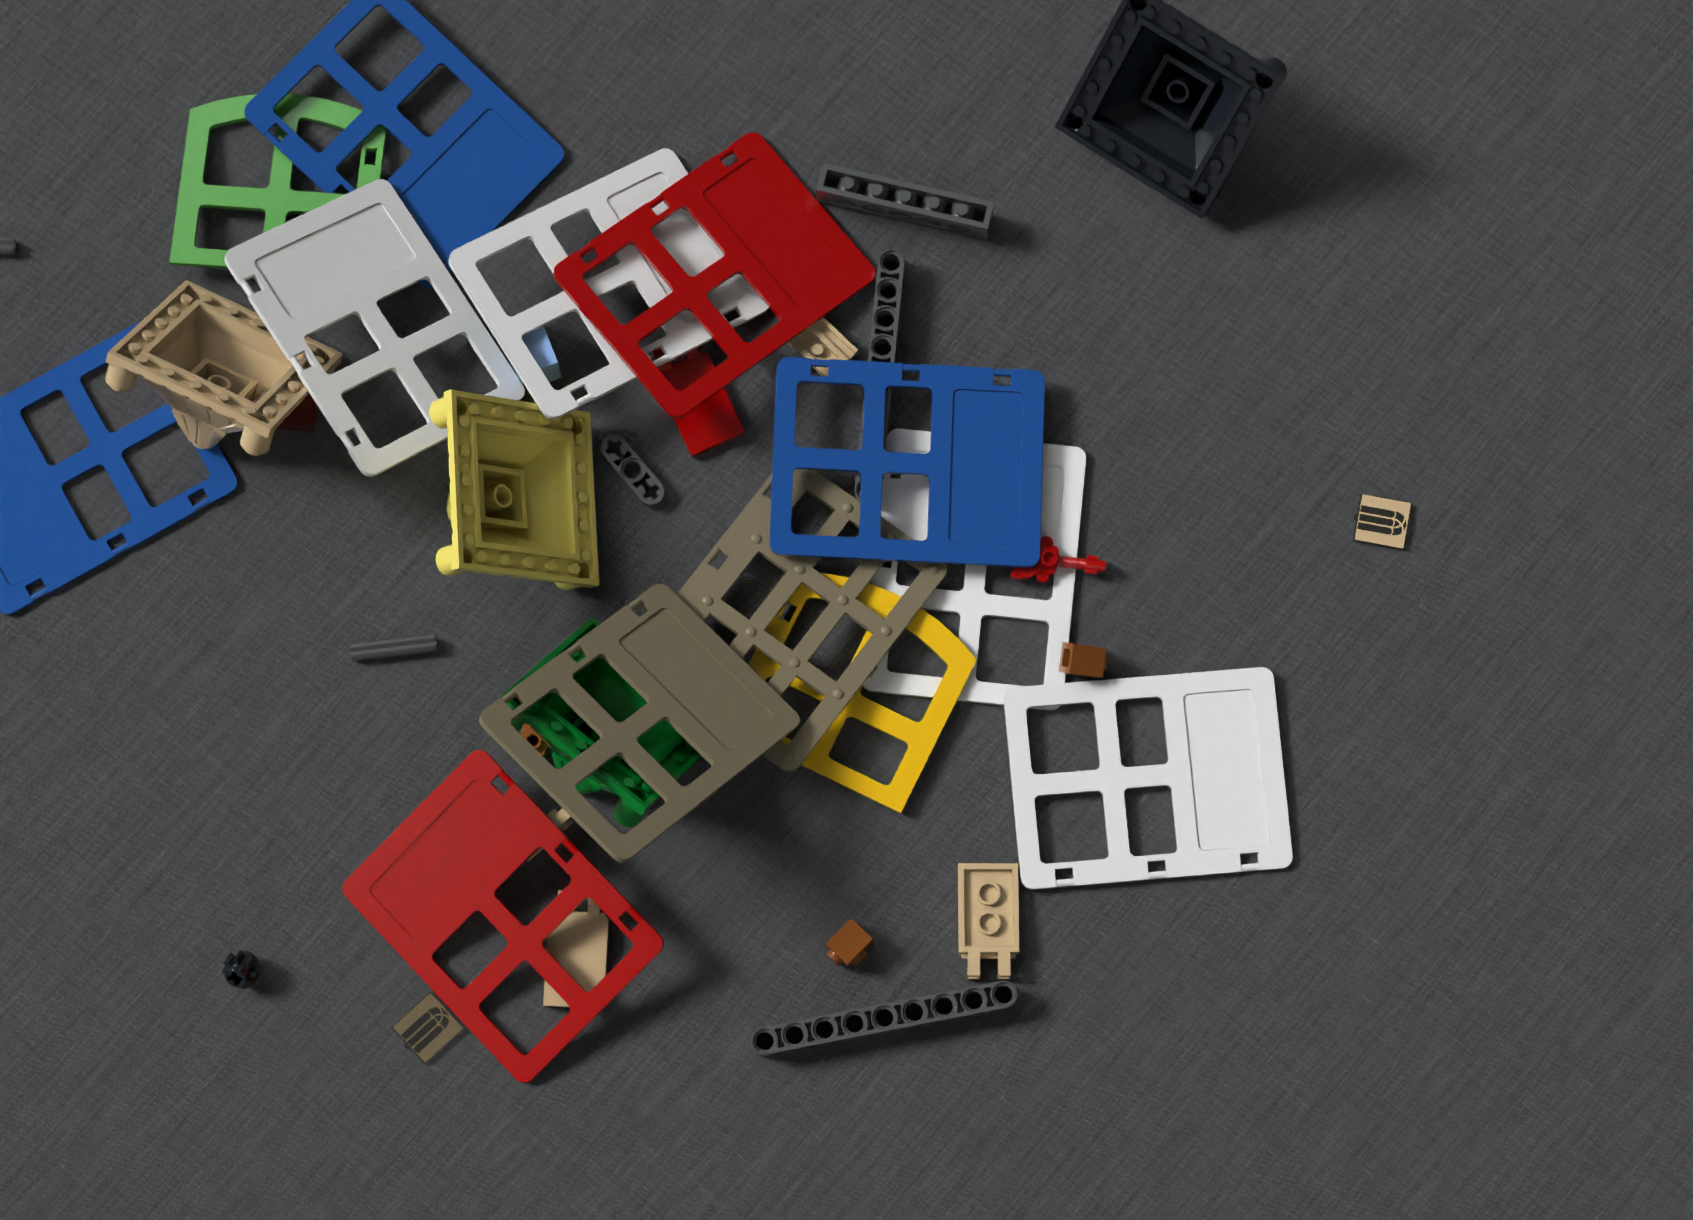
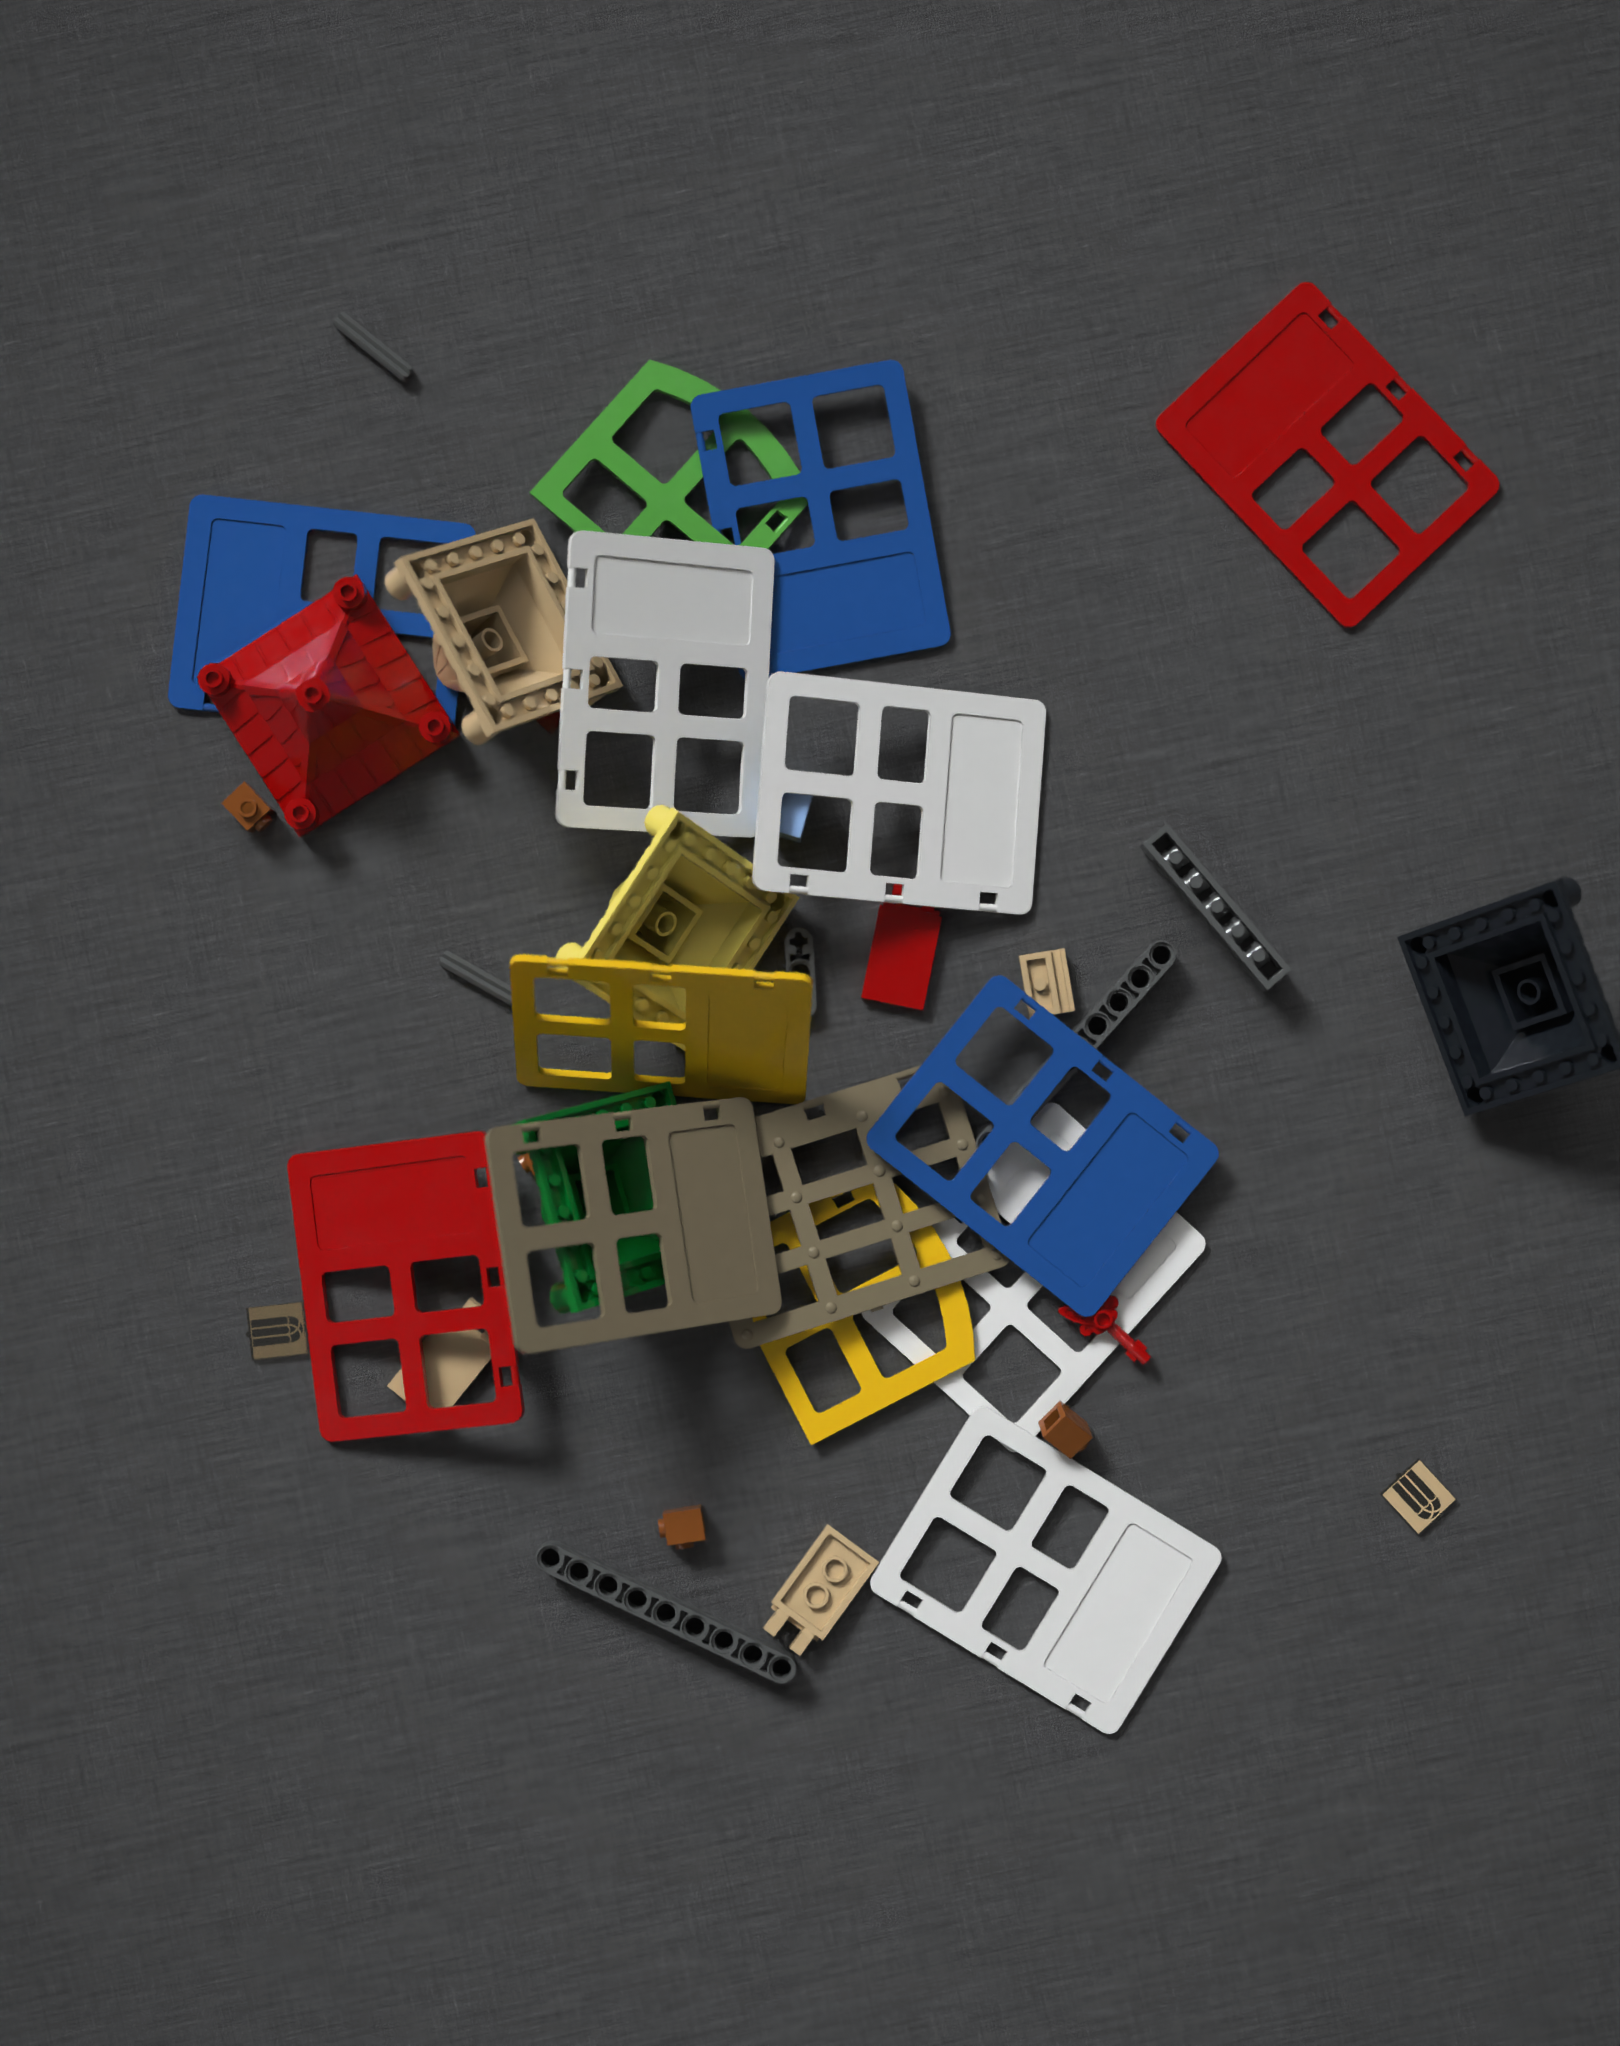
camera: 40 degrees right, 10 degrees up
black gear [222,950,262,988] -> none
red door [553,132,876,419] -> none
none -> red piece [196,574,461,838]
none -> dark orange brick [221,781,276,833]
none -> yellow door [509,954,813,1104]

